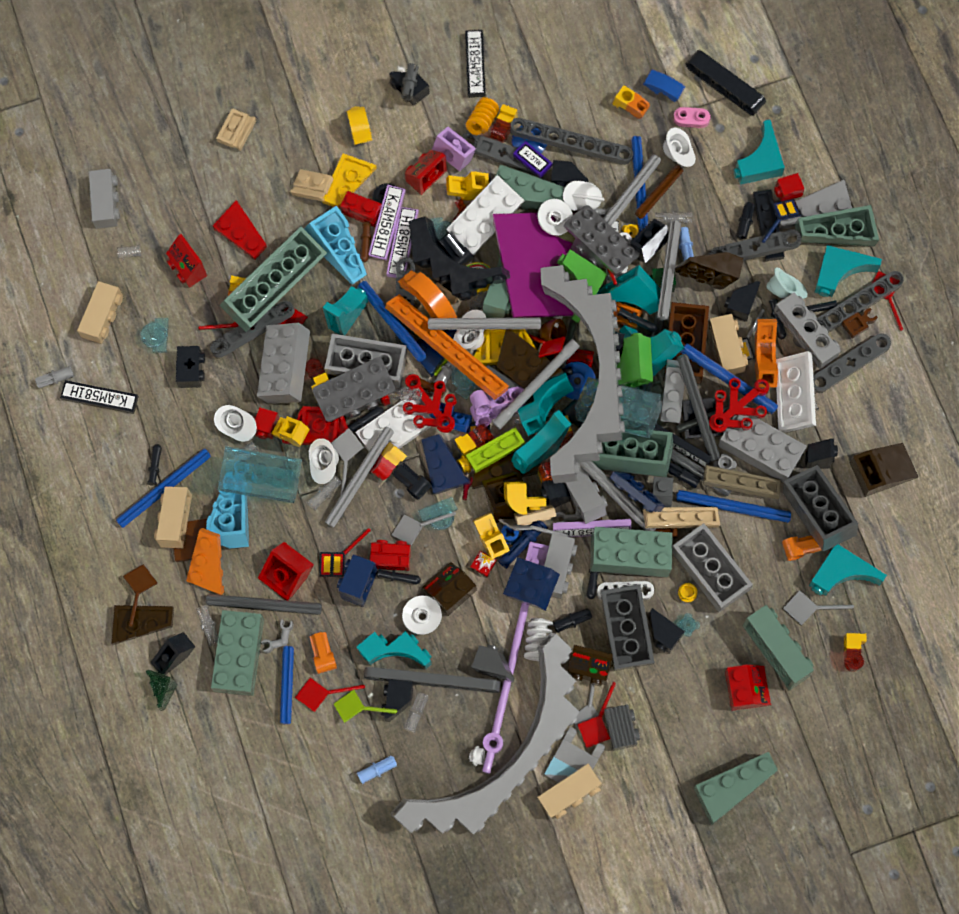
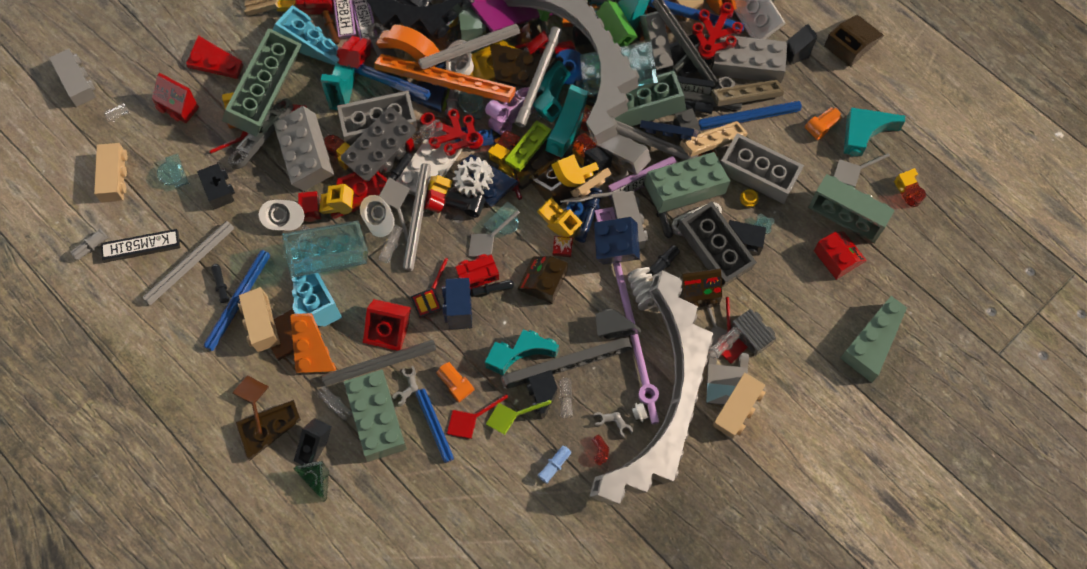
camera: 30 degrees left, 5 degrees down
white dish [402,596,442,635] -> none
dark grey brick [783,465,858,552] -> none
none -> light grey axle [143,221,234,305]
none -> red brick [337,36,371,68]
none -> white gear [453,157,494,197]
none -> clear red arm [592,434,610,465]
none -> light grey arm [593,412,633,439]
none -> clear pin [708,327,742,359]

